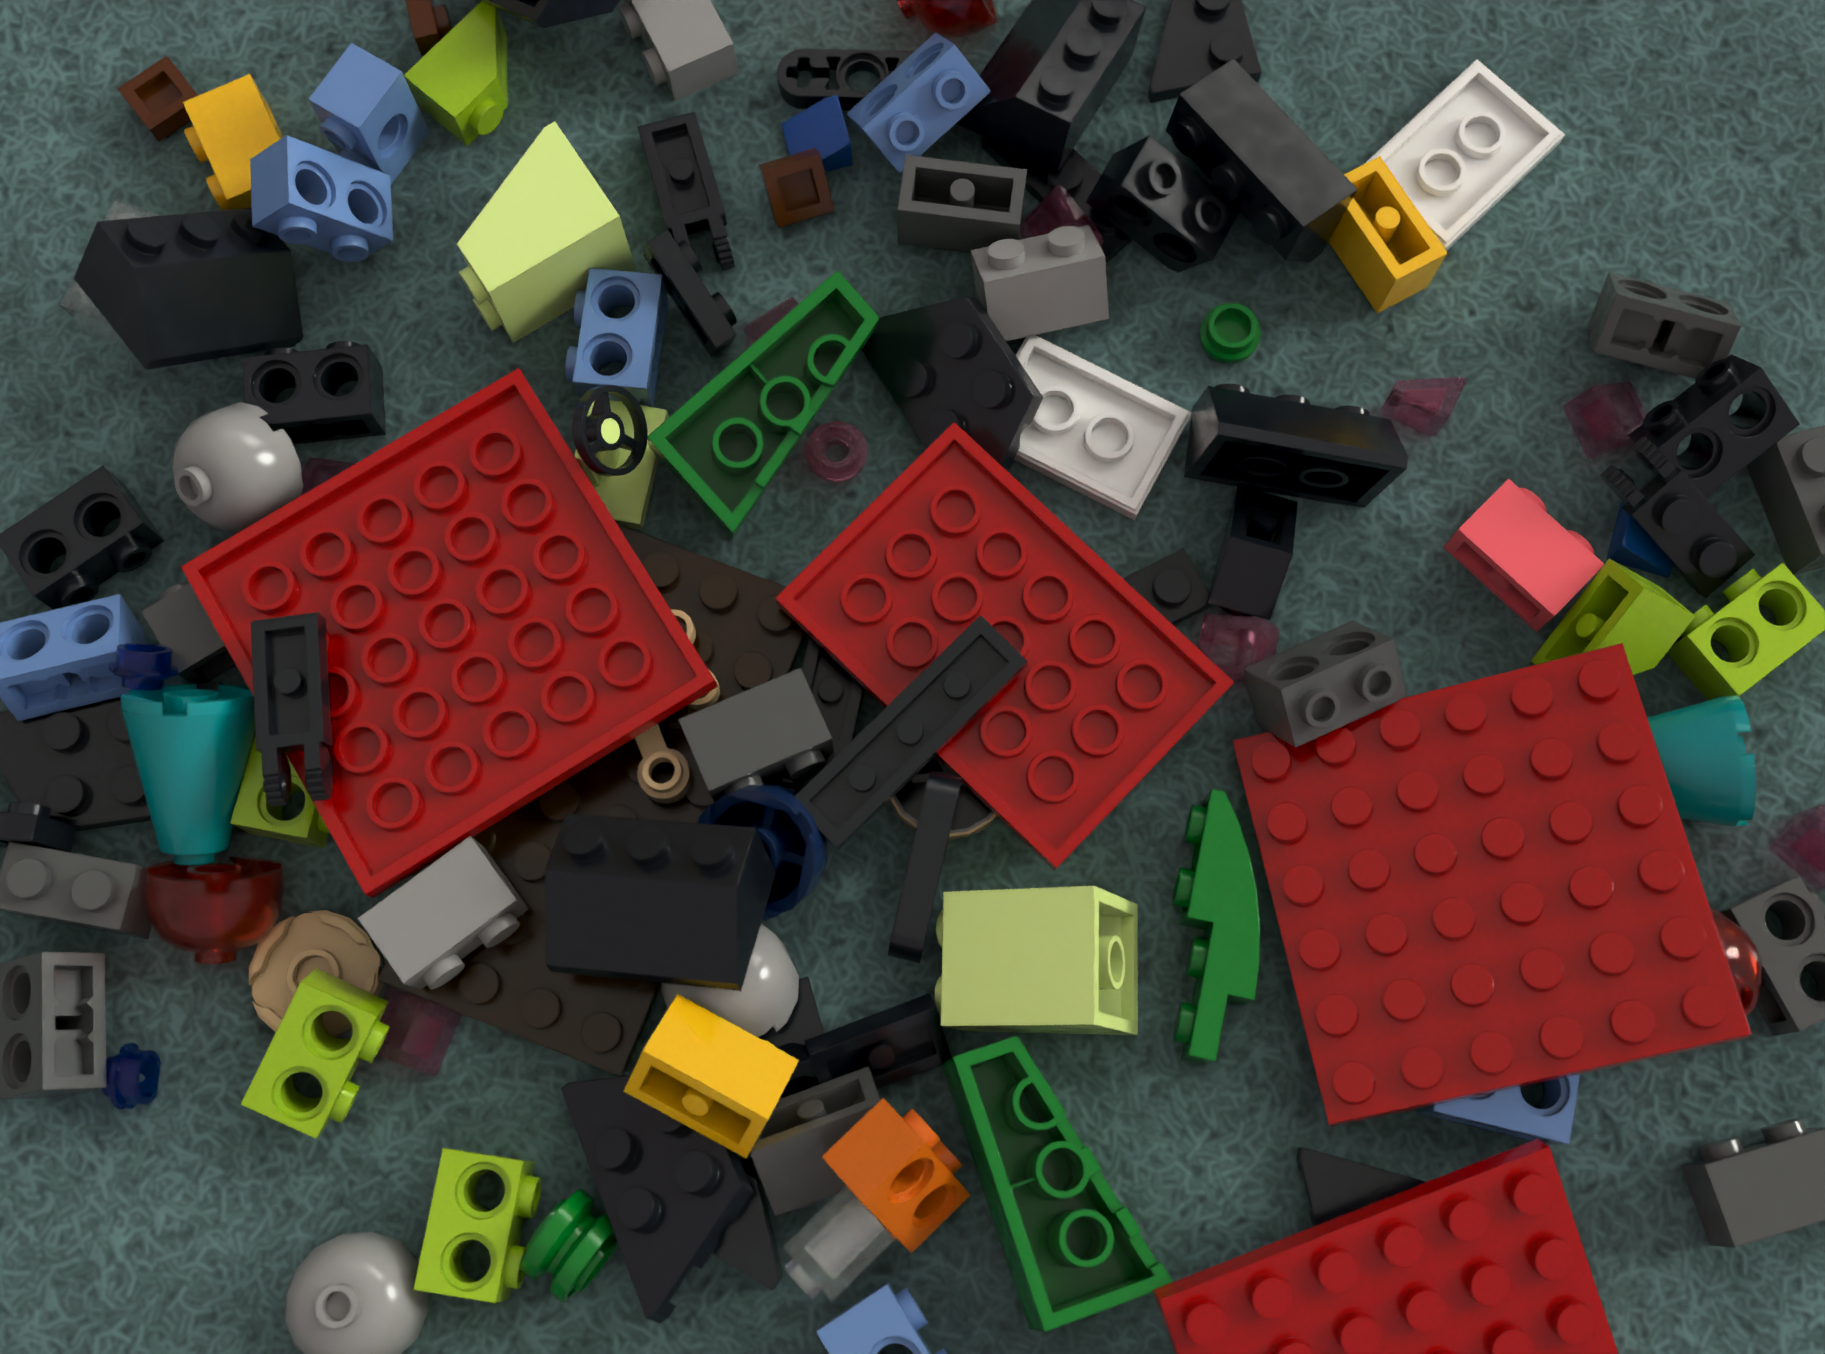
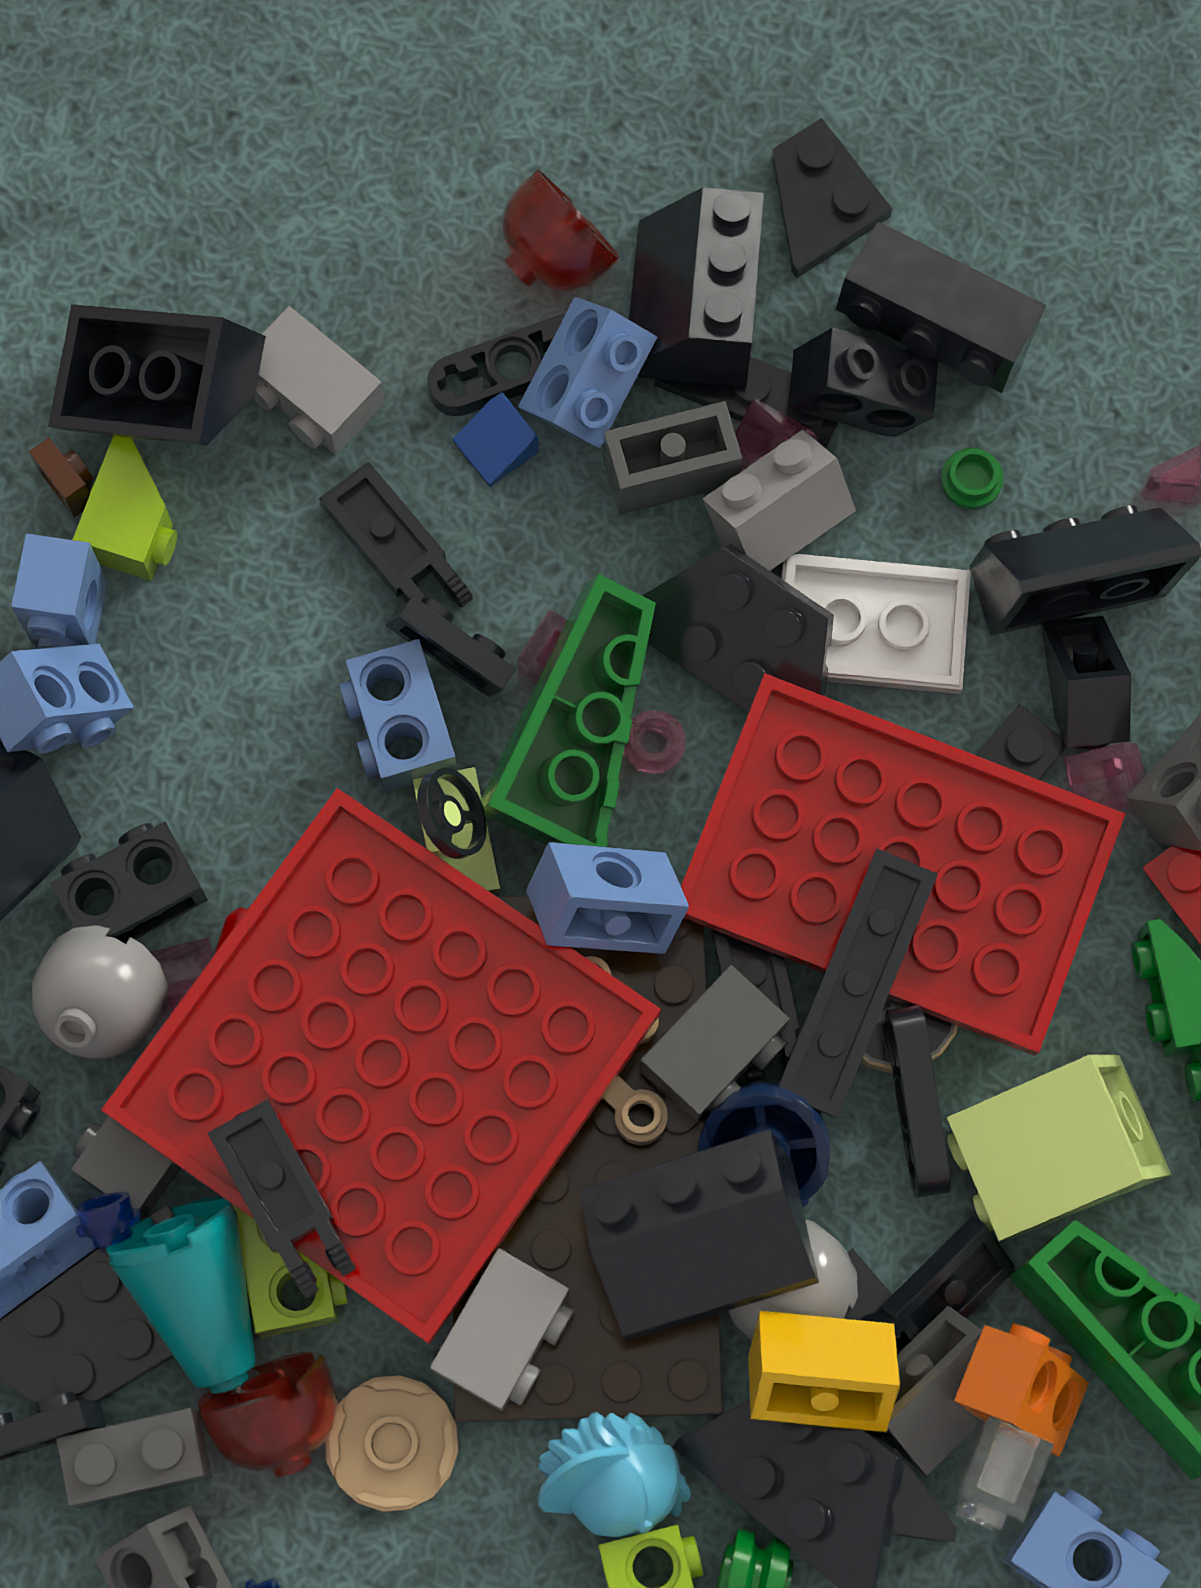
camera: 25 degrees left, 0 degrees up
lime brick [240,968,390,1139] -> none
clear pink slope [377,987,462,1076] -> none
yellowish green slope [457,121,636,343] -> none
reddish brown plate [759,148,835,228] -> none
yellow brick [1328,156,1448,314] -> none
white tile [1366,60,1565,251] -> none
none -> medium blue brick [526,842,689,954]
none -> medium azure hair [537,1412,691,1538]

